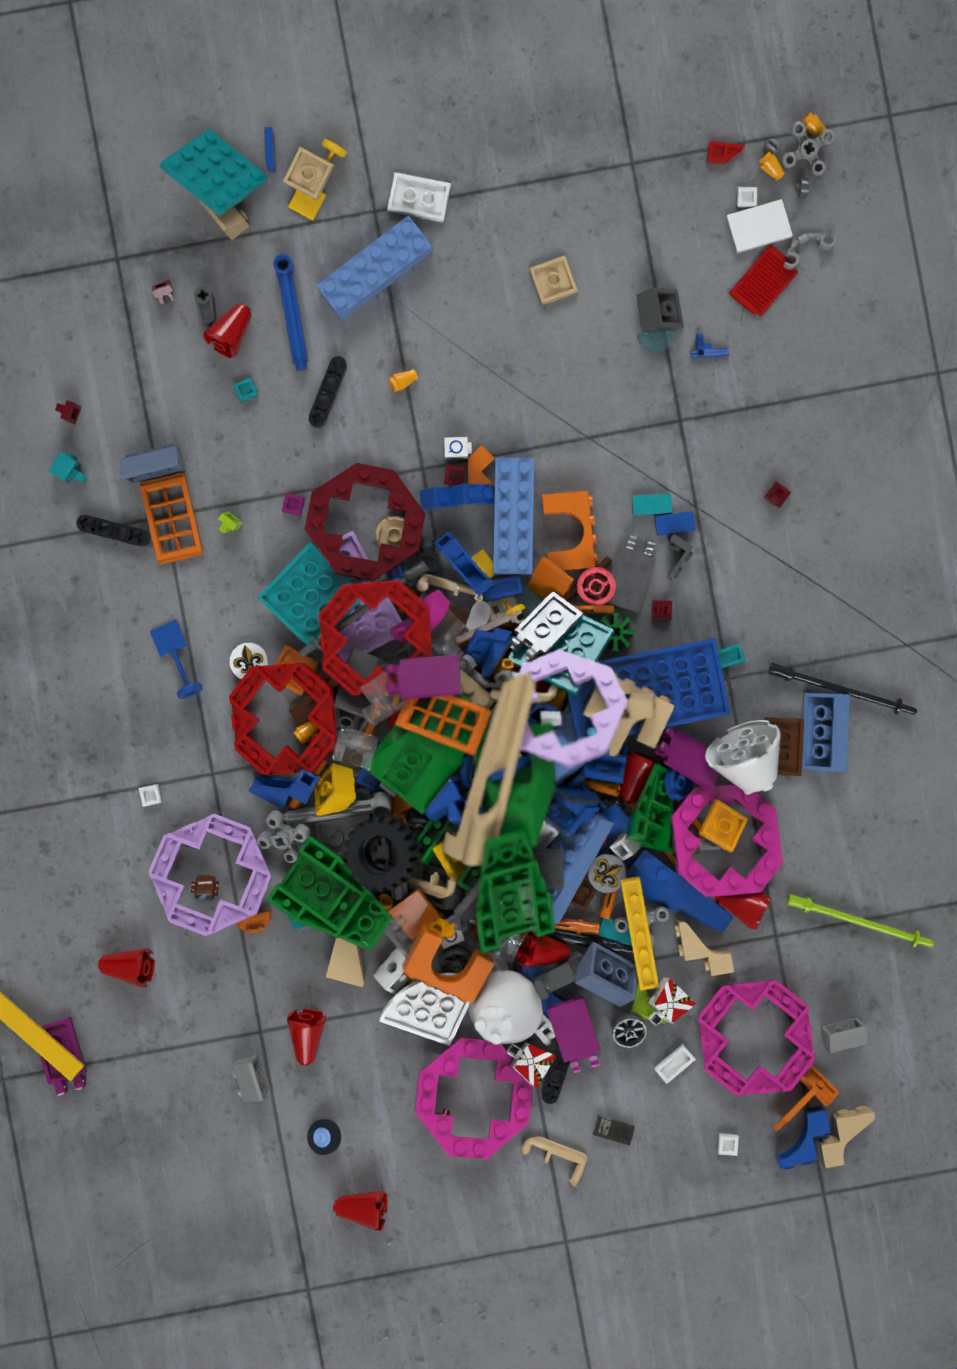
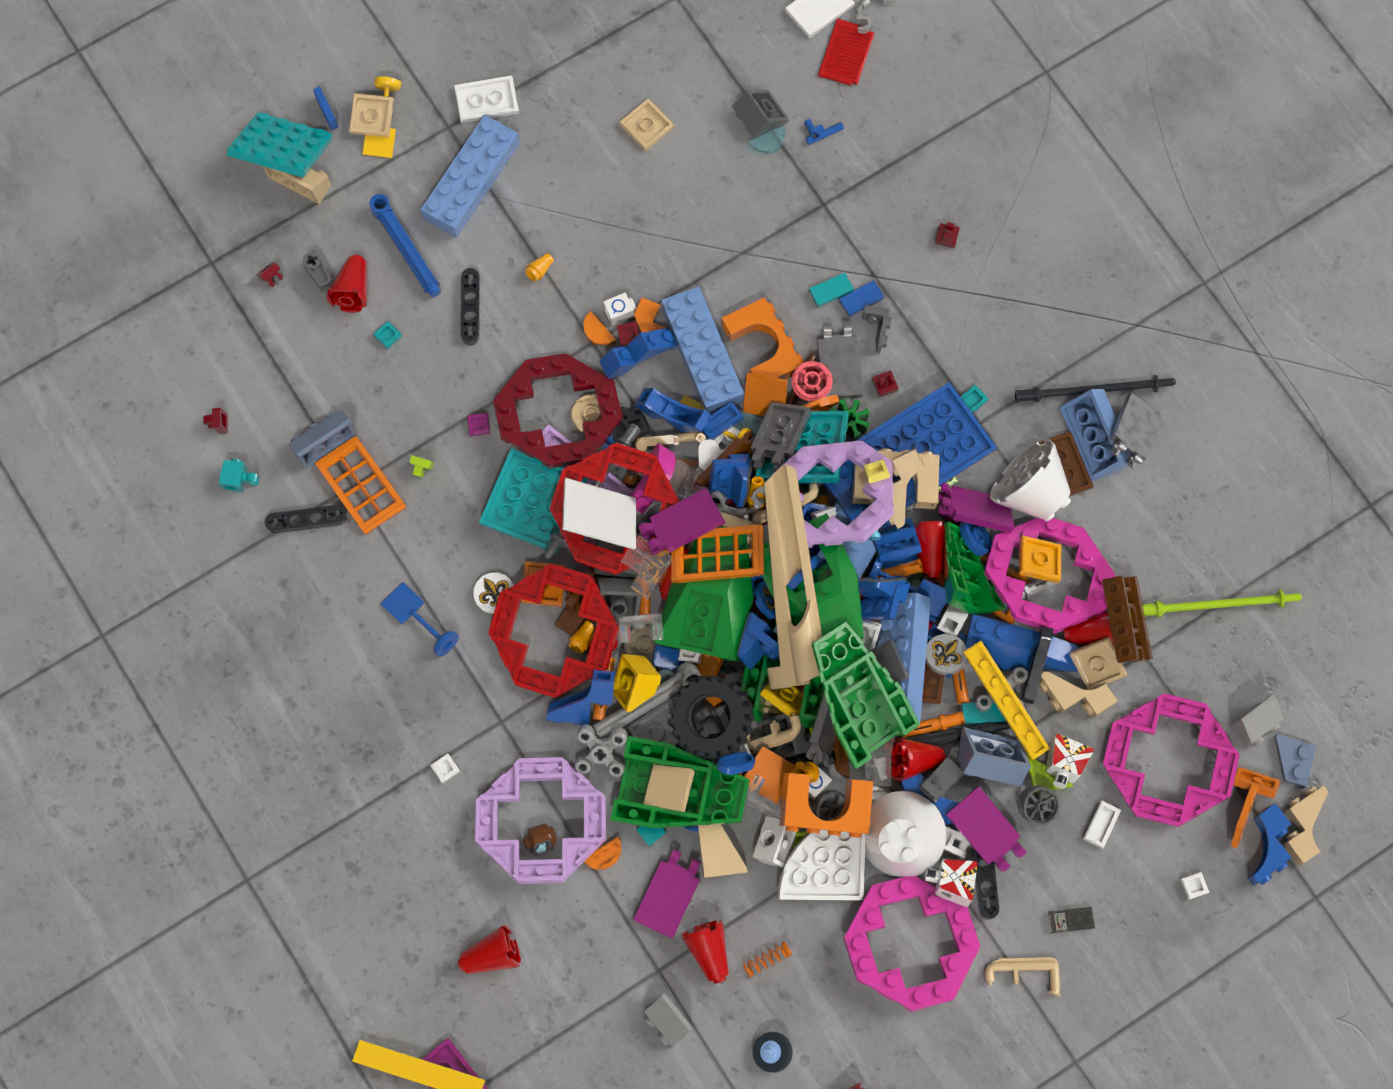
camera: 25 degrees left, 15 degrees down
none -> white piece [563,478,636,550]
none -> orange tile [583,311,617,346]
none -> magenta tile [633,849,701,939]
none -> tan tile [644,764,695,812]
none -> blue tile [717,752,756,775]
none -> orange piece [743,941,792,978]
none -> light yellow tile [863,459,890,484]
none -> black beam [1022,626,1053,704]
none -> tan tile [1070,637,1127,690]
none -> reddish brown fence [1102,576,1153,663]
none -> flat silver tile [1110,393,1163,469]
none -> sand blue wing [1274,734,1317,788]

